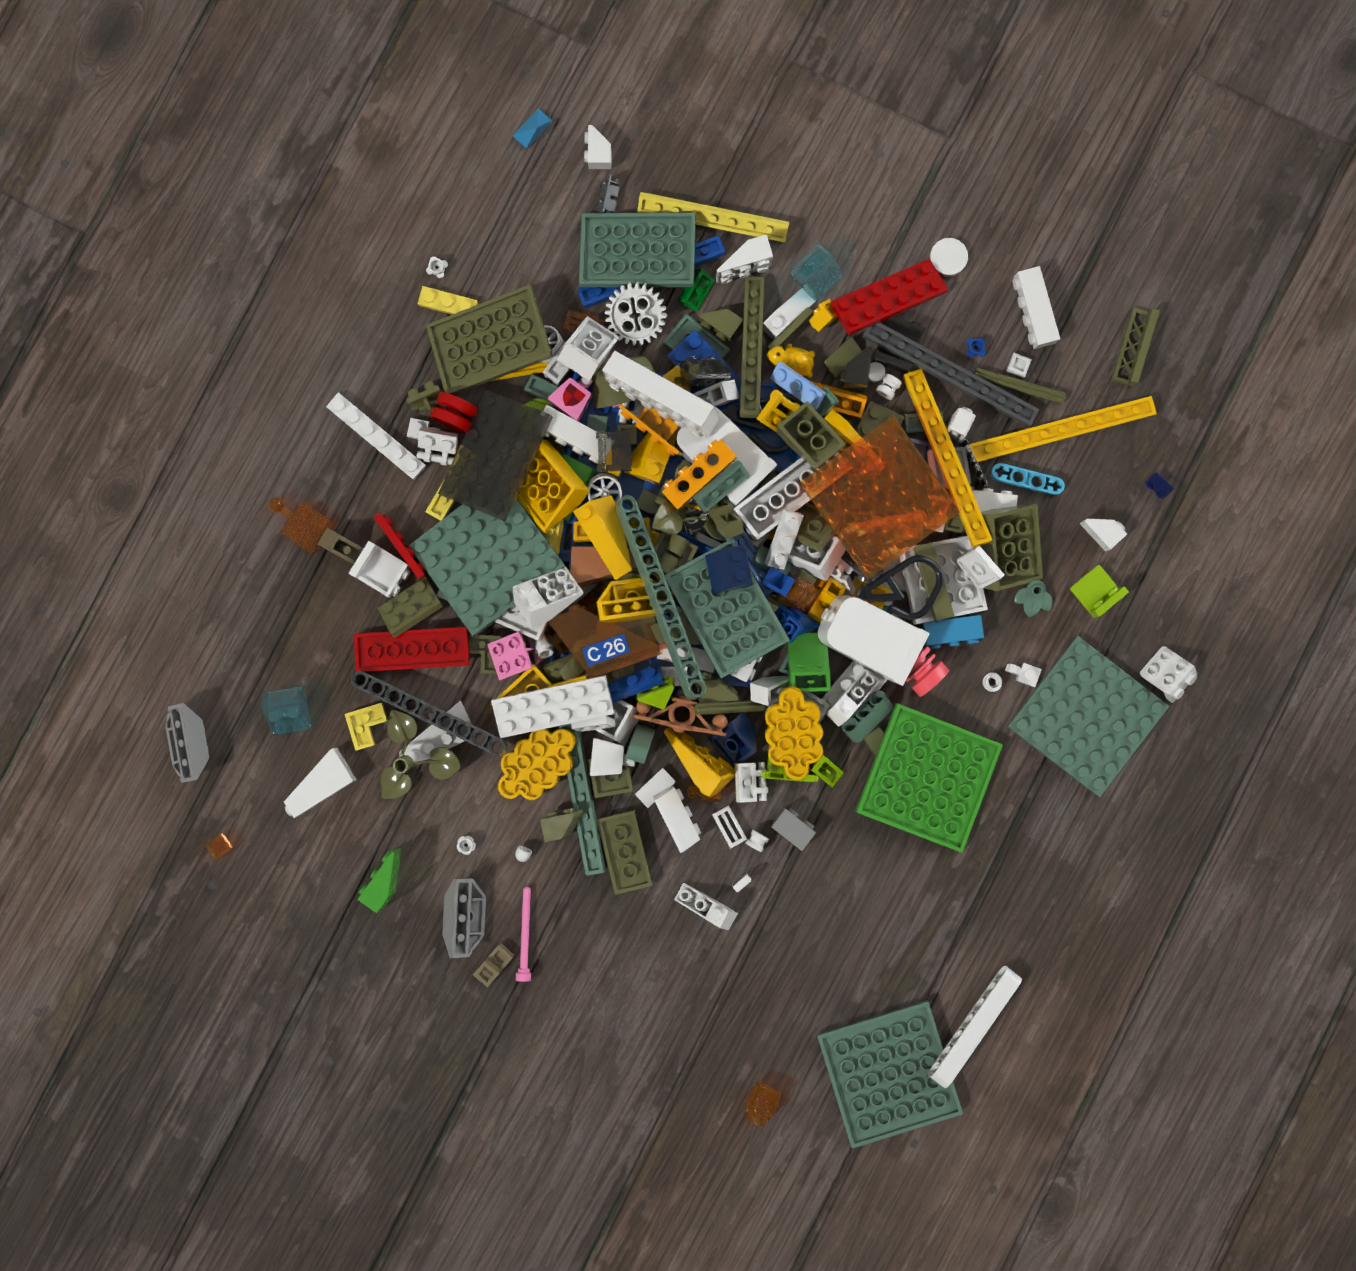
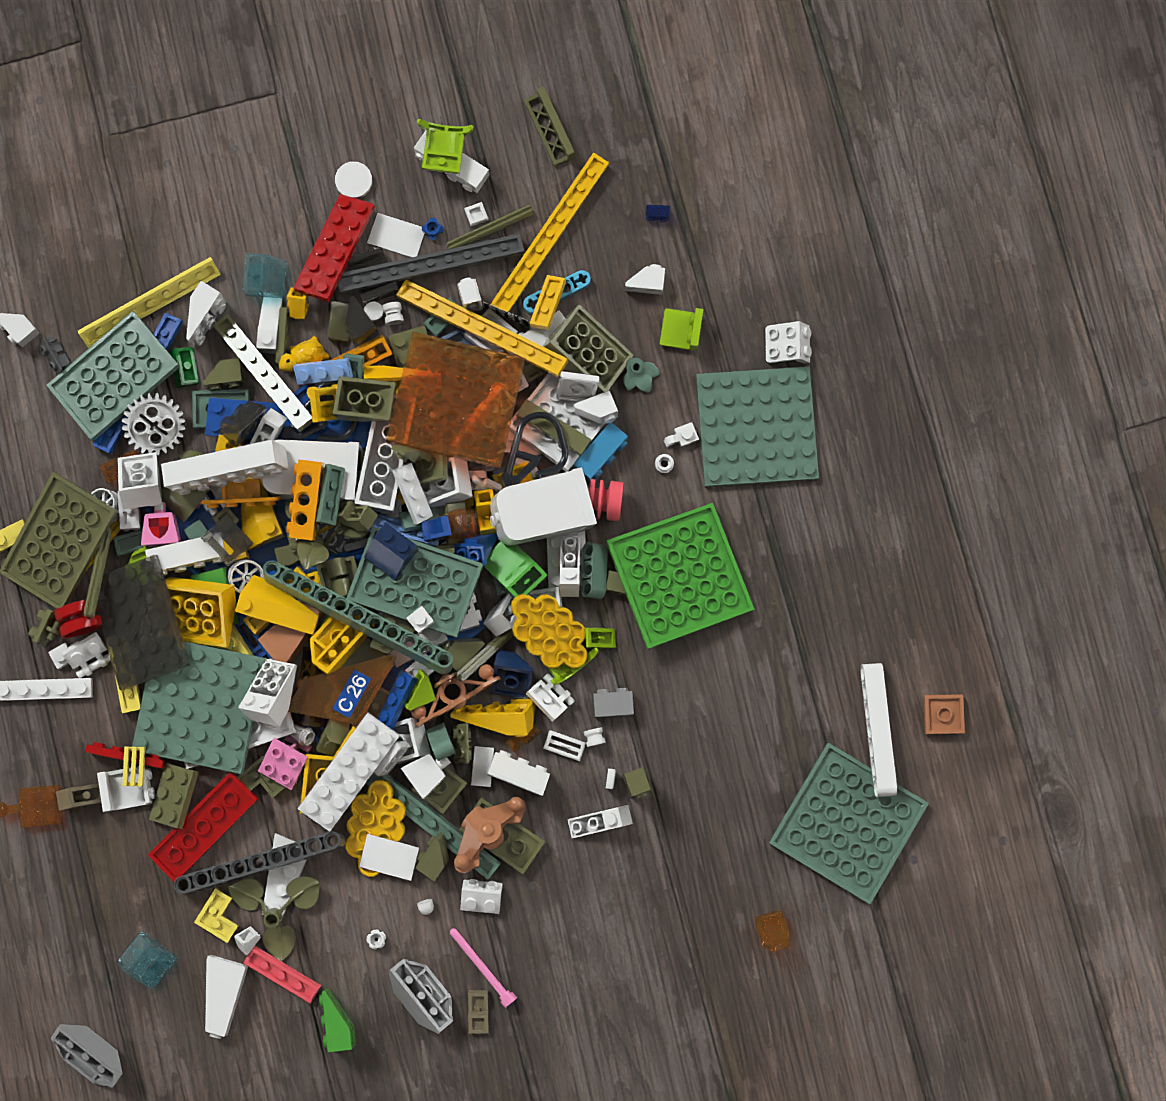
camera: 45 degrees left, 5 degrees down
none -> olive axle [84,529,112,618]
none -> light yellow tile [122,747,146,787]
none -> white slope [234,926,261,955]
none -> coral tile [244,946,321,1004]
none -> white sticker [359,834,419,881]
none -> white sticker [367,213,425,257]
none -> olive slope [391,444,433,462]
none -> white plate [407,606,434,634]
none -> lime piece [417,119,473,174]
none -> olive hinge [451,723,472,764]
none -> nougat piece [454,797,526,873]
none -> white bracket [460,879,502,914]
none -> yellow plate [530,275,566,330]
none -> white slope [574,391,618,424]
none -> olive brick [623,767,651,799]
none -> nougat plate [923,694,965,734]

